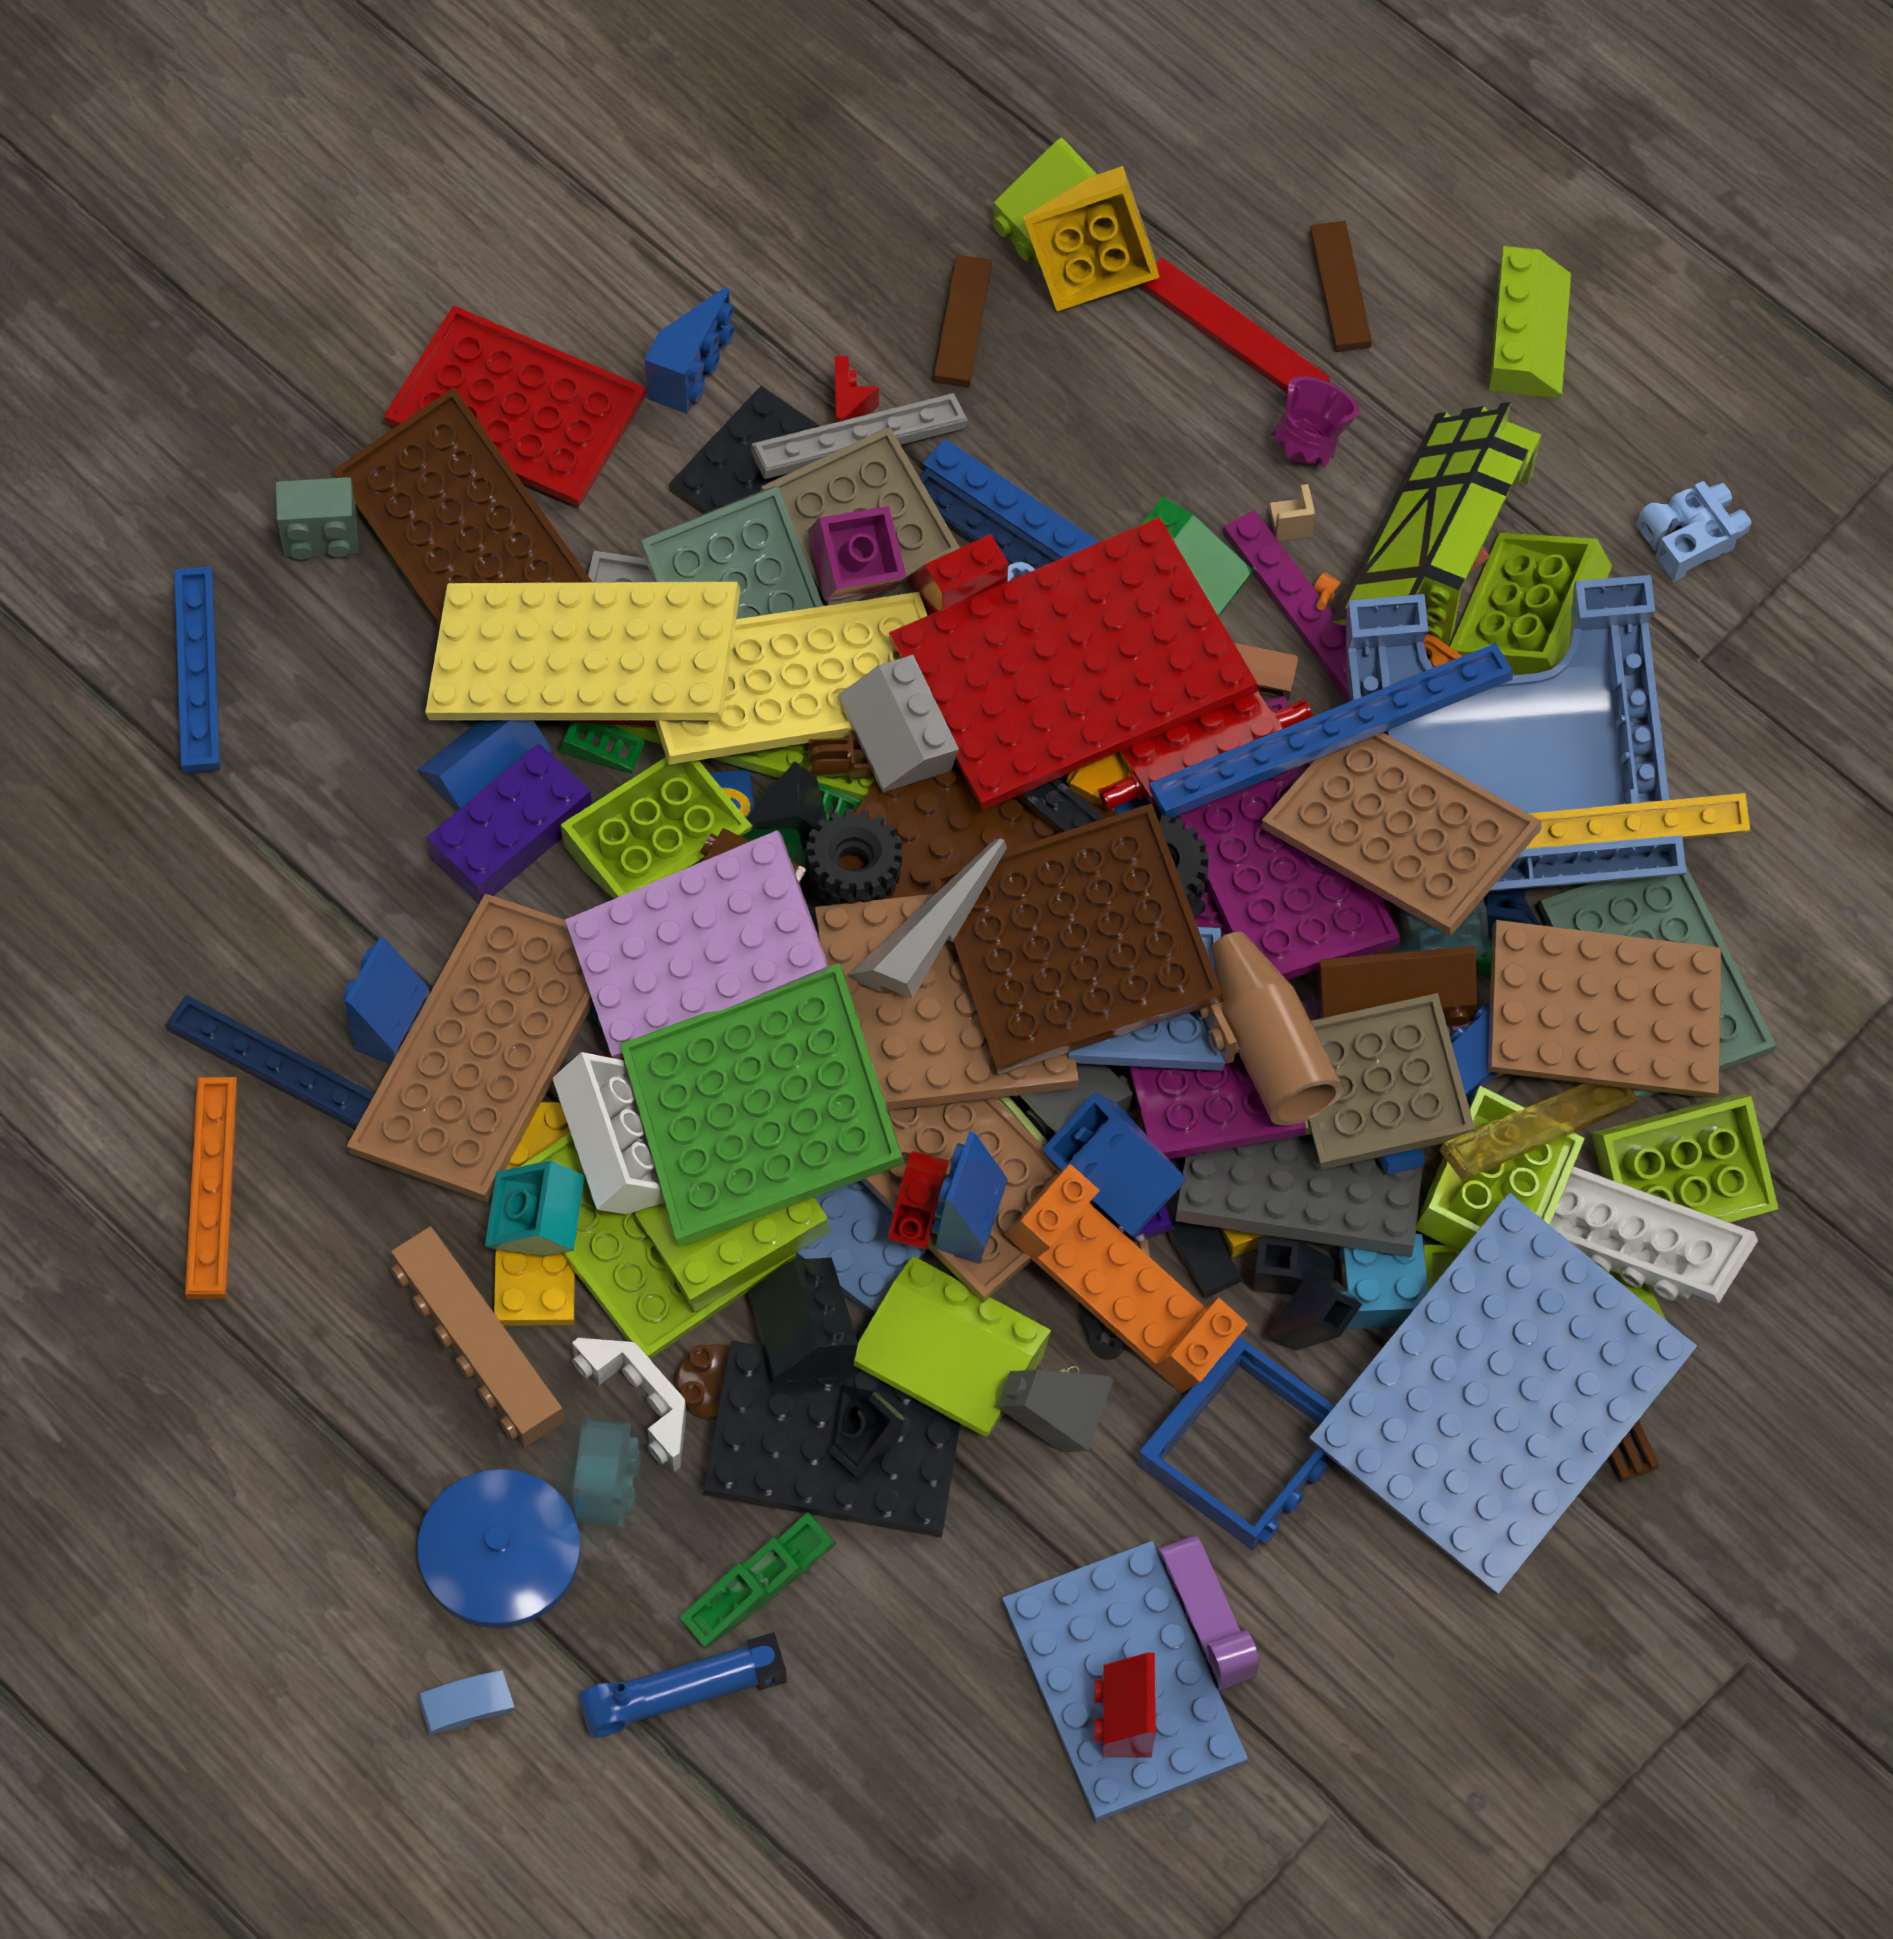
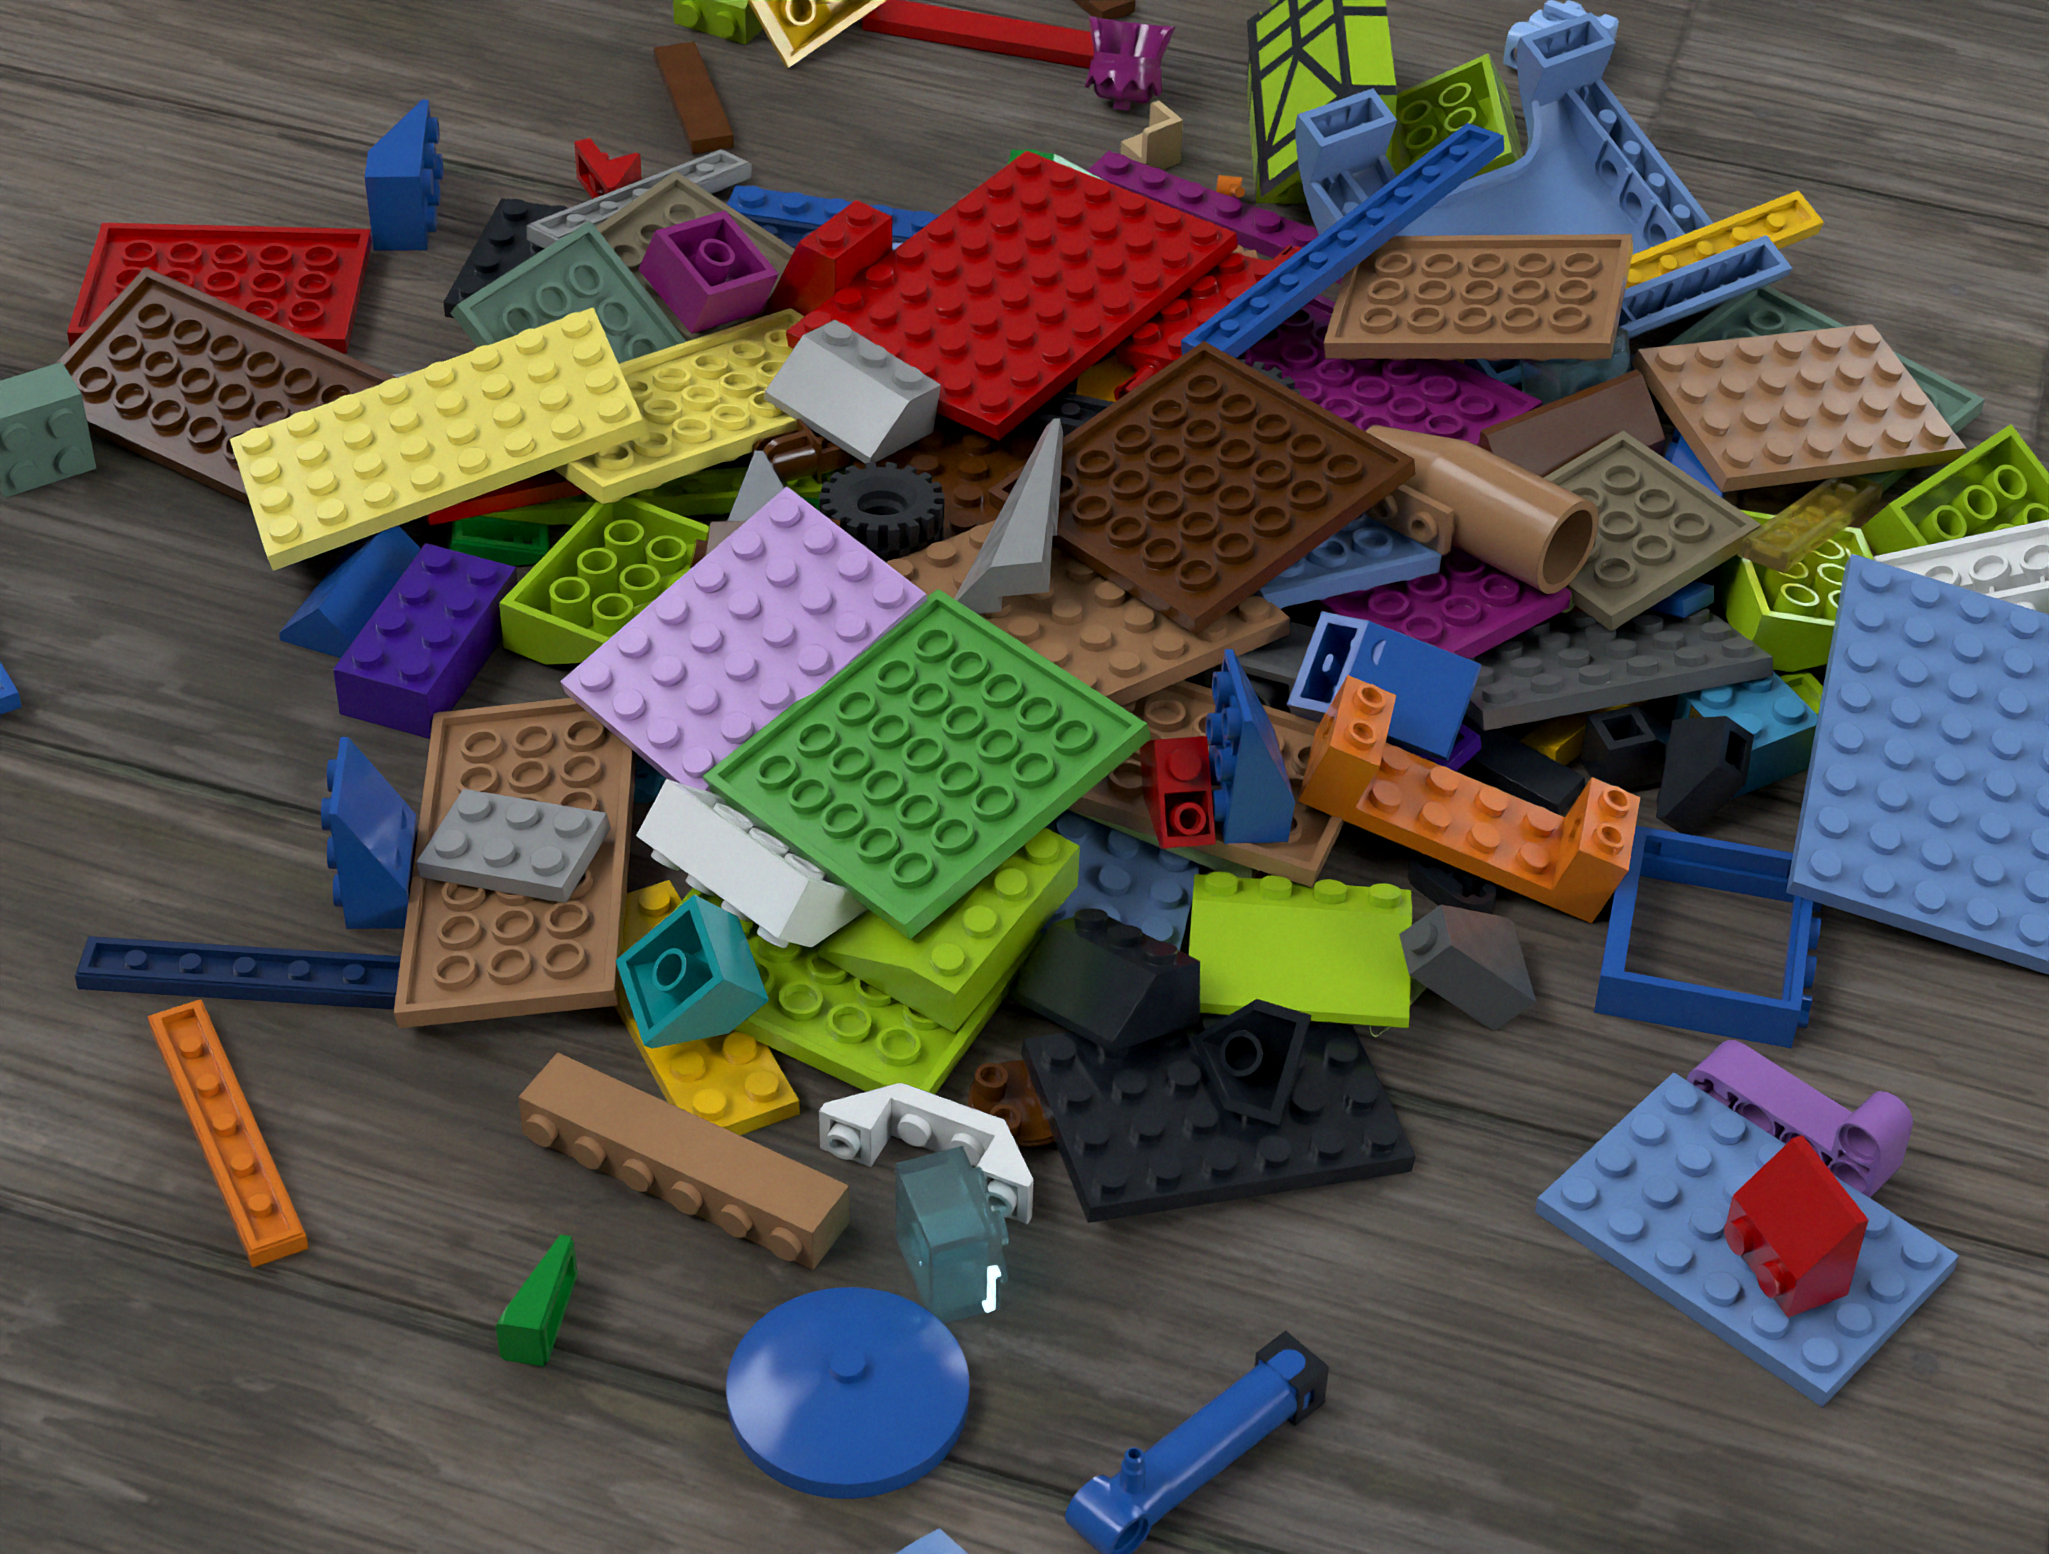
camera: 25 degrees left, 20 degrees down
green slope [680,1512,837,1648] -> none
none -> light grey plate [416,789,611,903]
none -> green slope [495,1234,578,1367]

